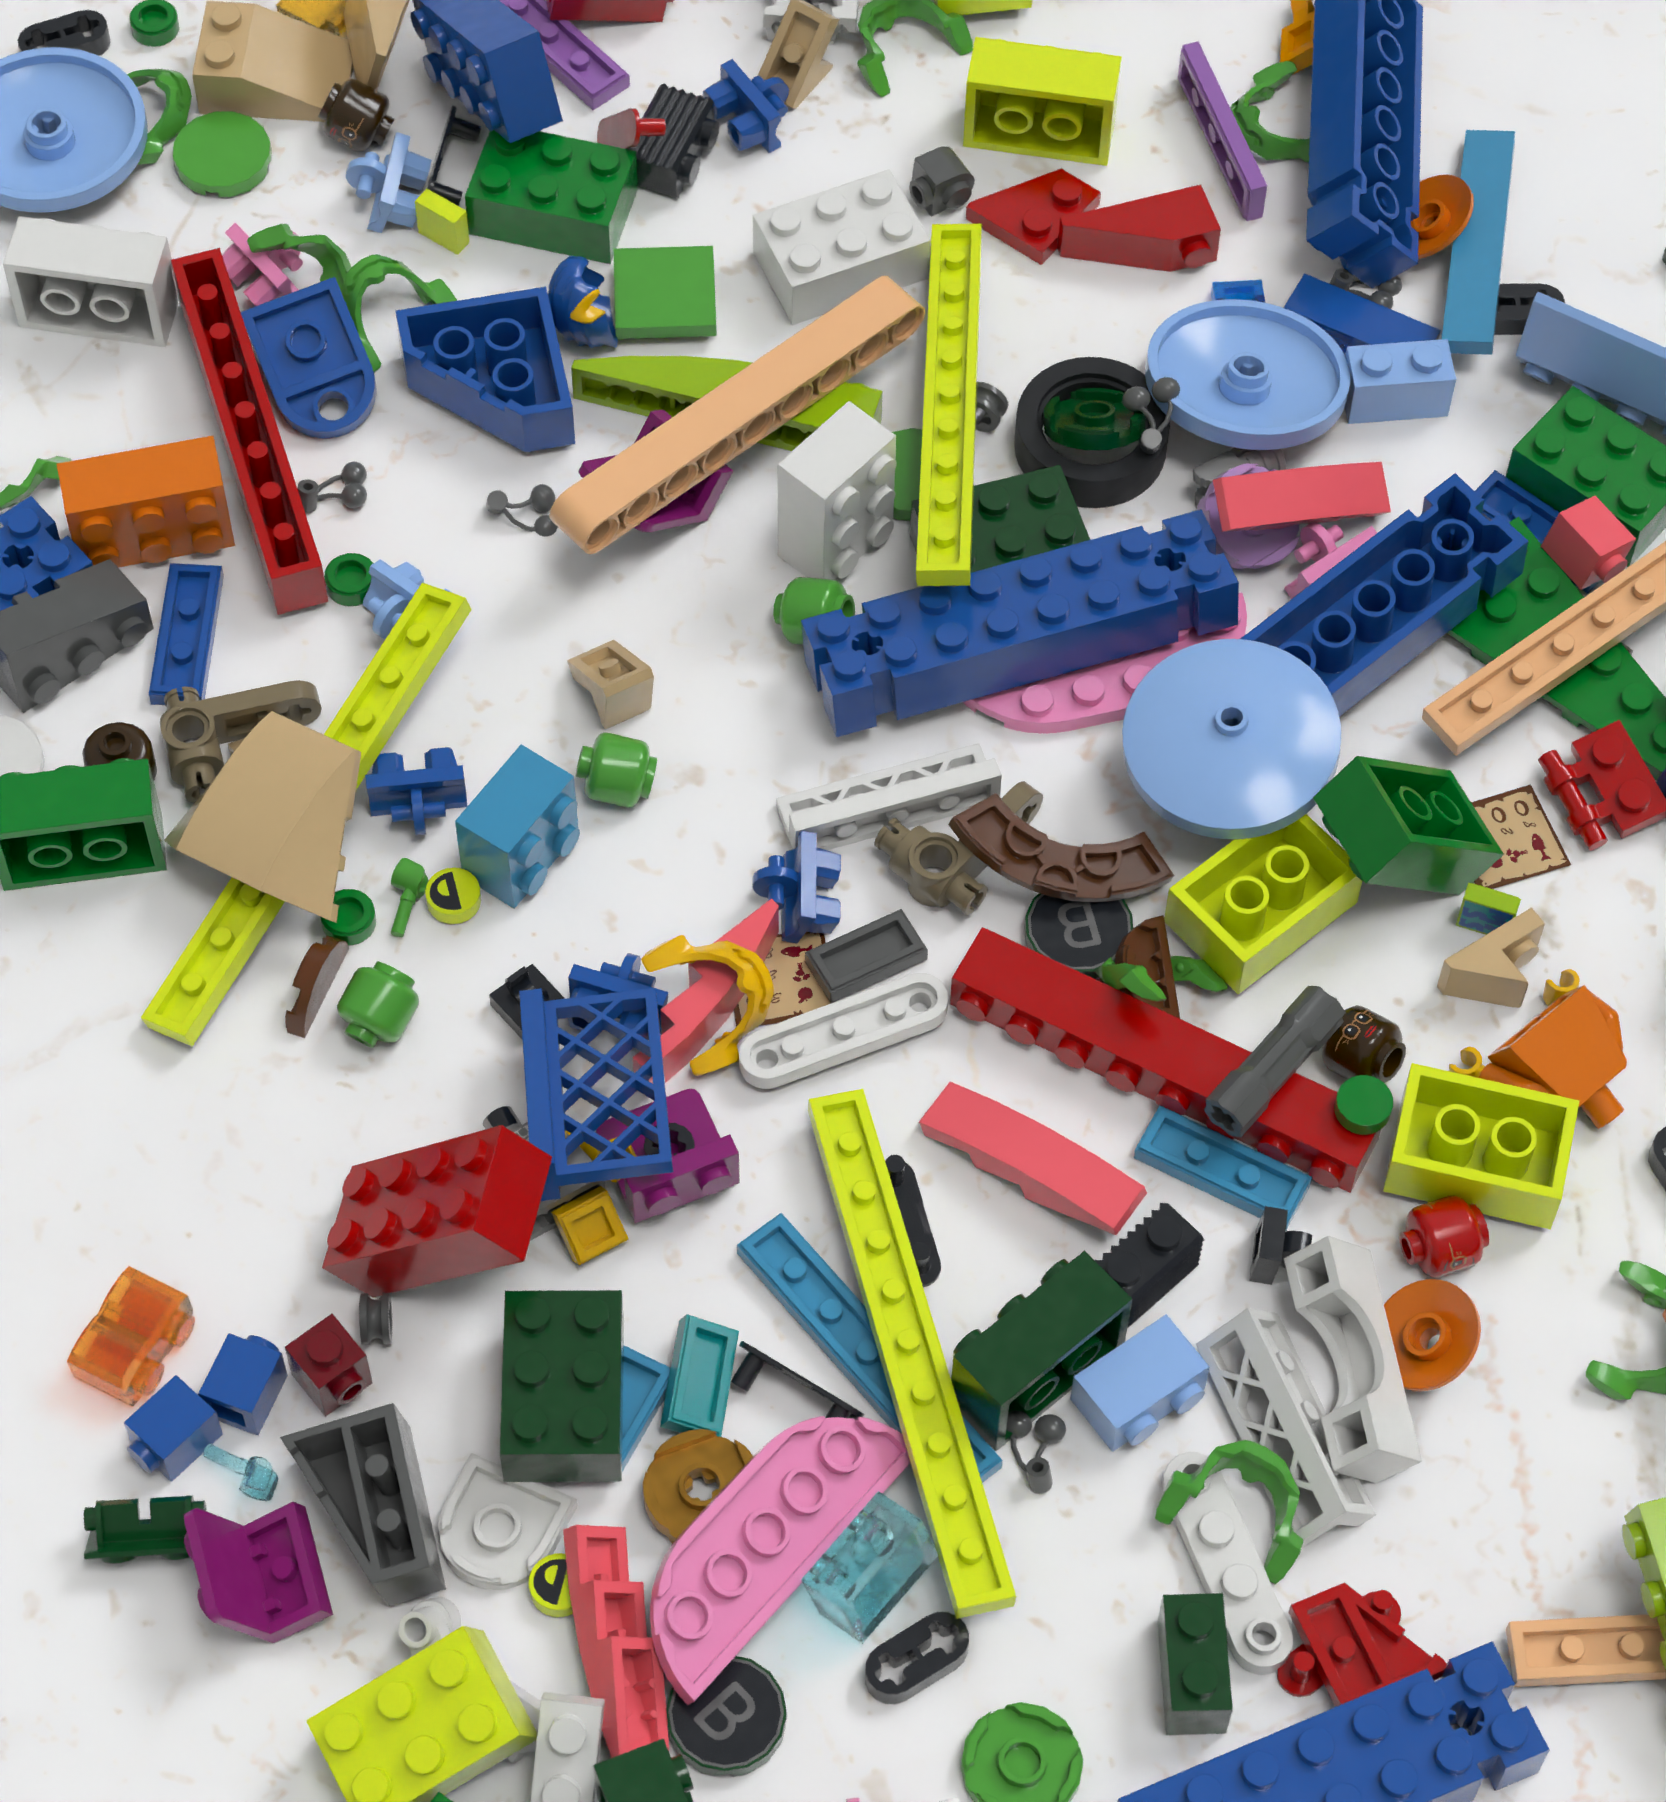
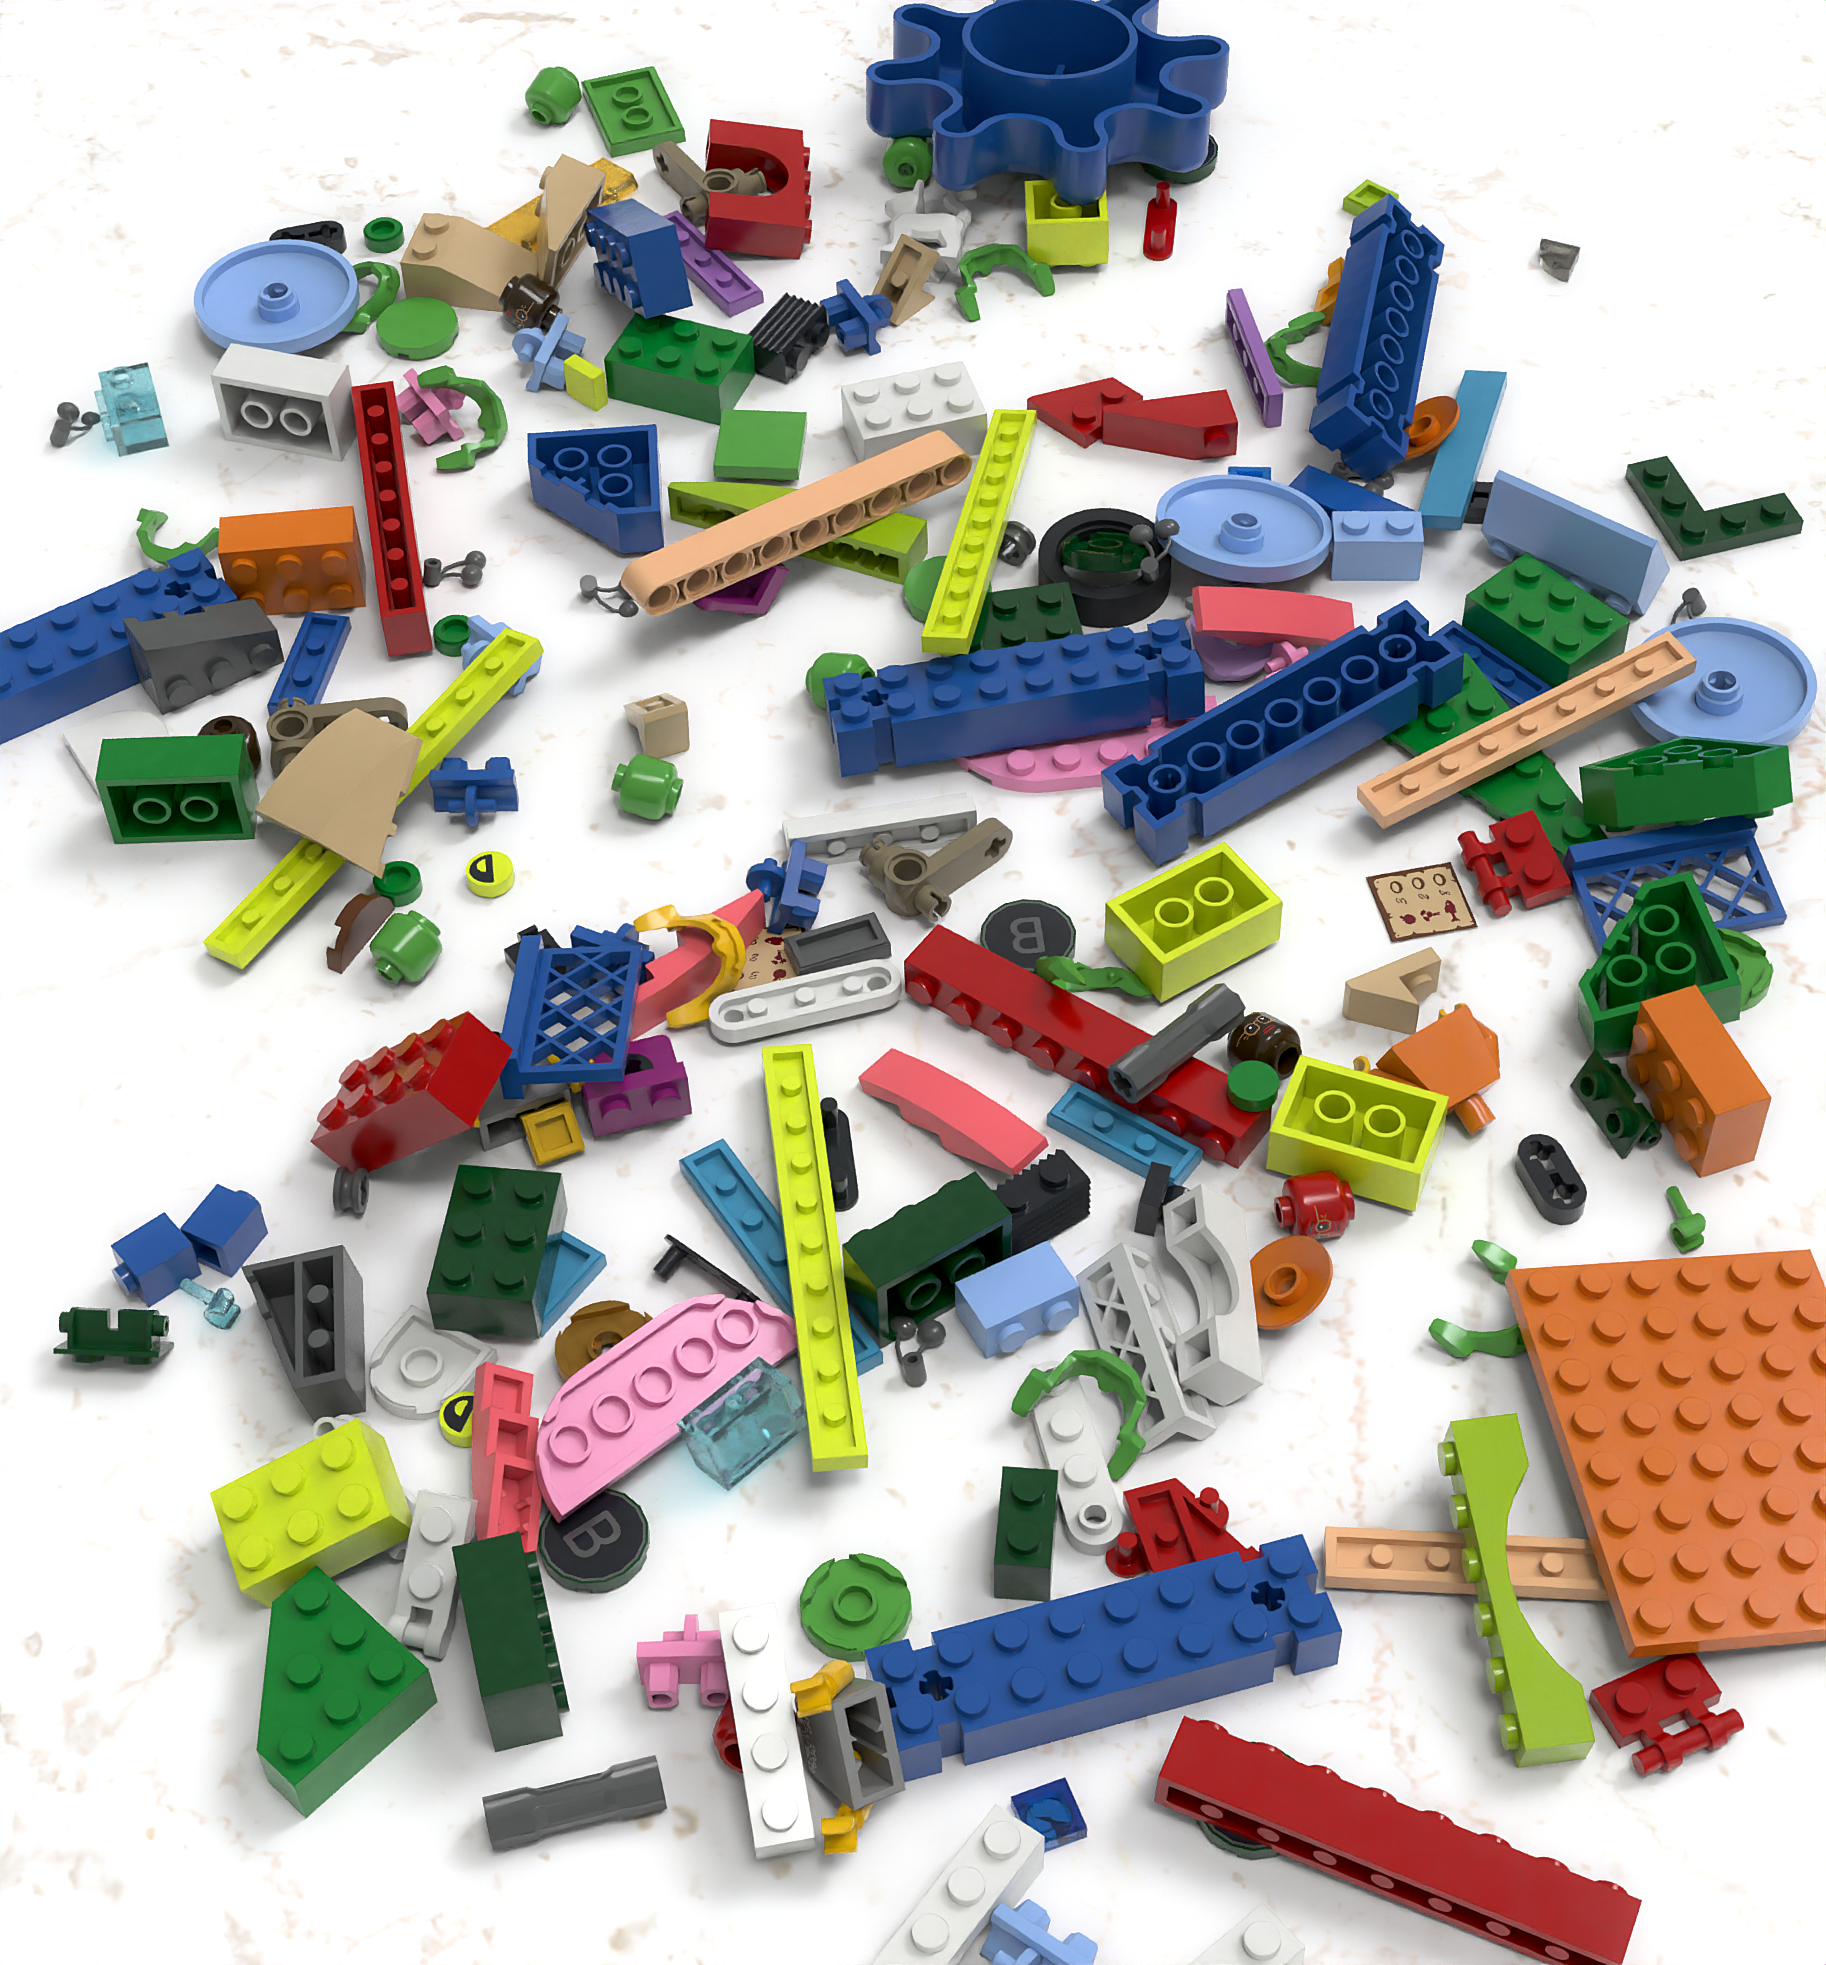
camera: 10 degrees right, 10 degrees down
clear orange brick [67,1266,195,1407] -> none
magenta bracket [184,1502,333,1643] -> none
blue plate [241,277,377,438] -> none
dark red brick [285,1313,373,1417] -> none
bright green helmet [341,254,457,372] -> none
bright green hand [391,858,429,937] -> none
black piece [426,105,482,206] -> none
dark azure brick [455,744,580,909] -> none
blue hair [548,256,618,348] -> none
piece [597,108,666,149] -> none
teal tile [660,1314,739,1437] -> none
white brick [777,401,897,580] -> none
black beam [865,1612,969,1704] -> none
dark grey plate [909,146,975,217] -> none
reddish brown tile [948,793,1175,902] -> none
neon yellow brick [963,37,1122,166] -> none
reddish brown tile [1115,915,1180,1018] -> none
light blue dish [1122,639,1341,839] -> none
green brick [1313,756,1504,895] -> none
tile [1456,883,1521,935] -> none
coral brick [1541,495,1636,590] -> none

